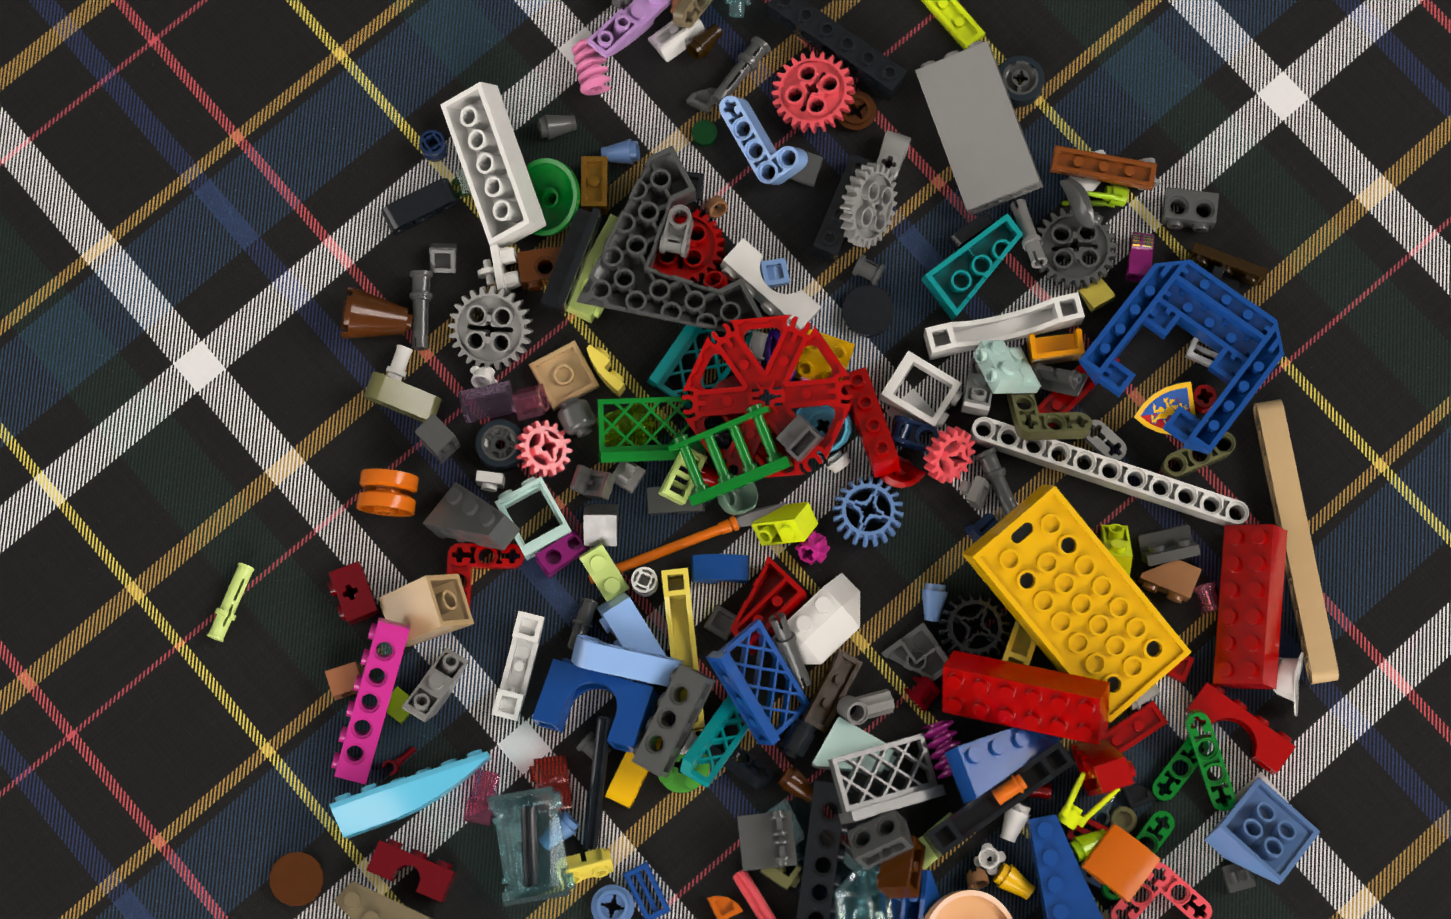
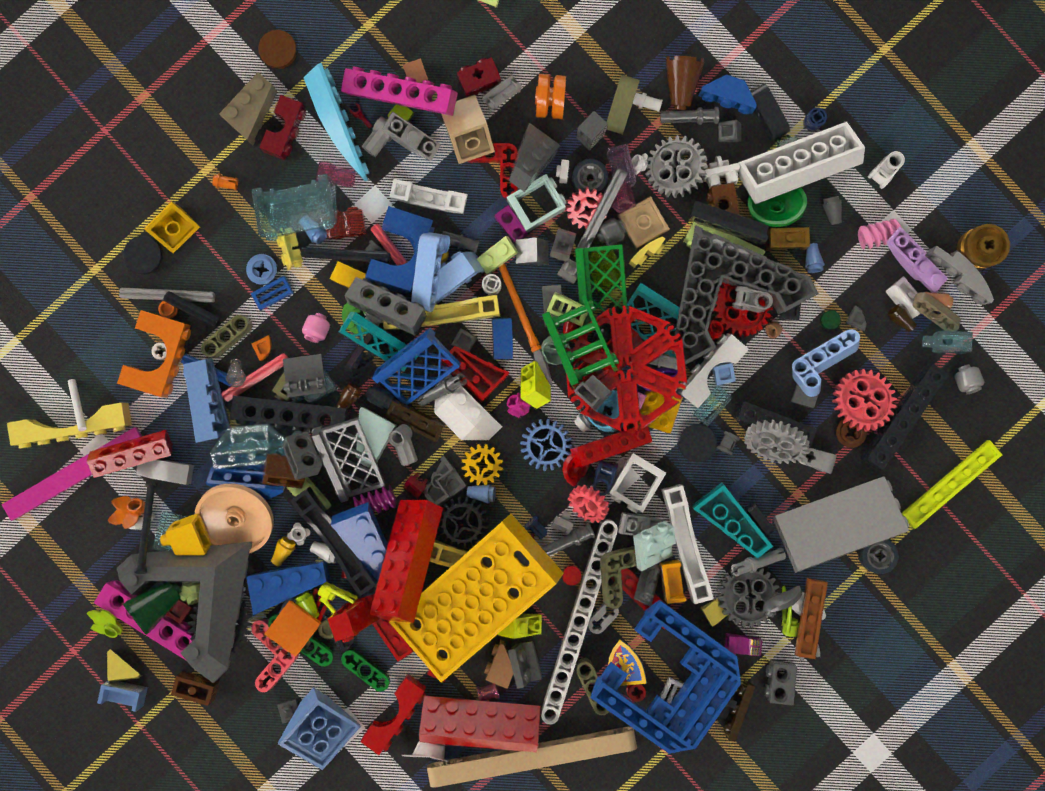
camera: 90 degrees right, 10 degrees up
black axle [520,806,539,887] -> none
dark grey pin [710,36,771,105] -> none
medium nougat hinge [966,867,989,890] -> none
orange pin [991,774,1028,805] -> none
green beam [1184,709,1236,811] -> none
none -> bright pink head [302,313,330,343]
none -> light grey piece [362,116,392,157]
none -> coral axle [371,224,407,266]
none -> yellow gear [462,444,503,485]
none -> light grey hinge [482,74,522,112]
none -> red tile [562,565,581,585]
none -> axle [576,168,627,249]
none -> clear light blue tile [693,385,732,426]
none -> blue slope [698,75,757,114]
none -> white piece [867,151,905,189]

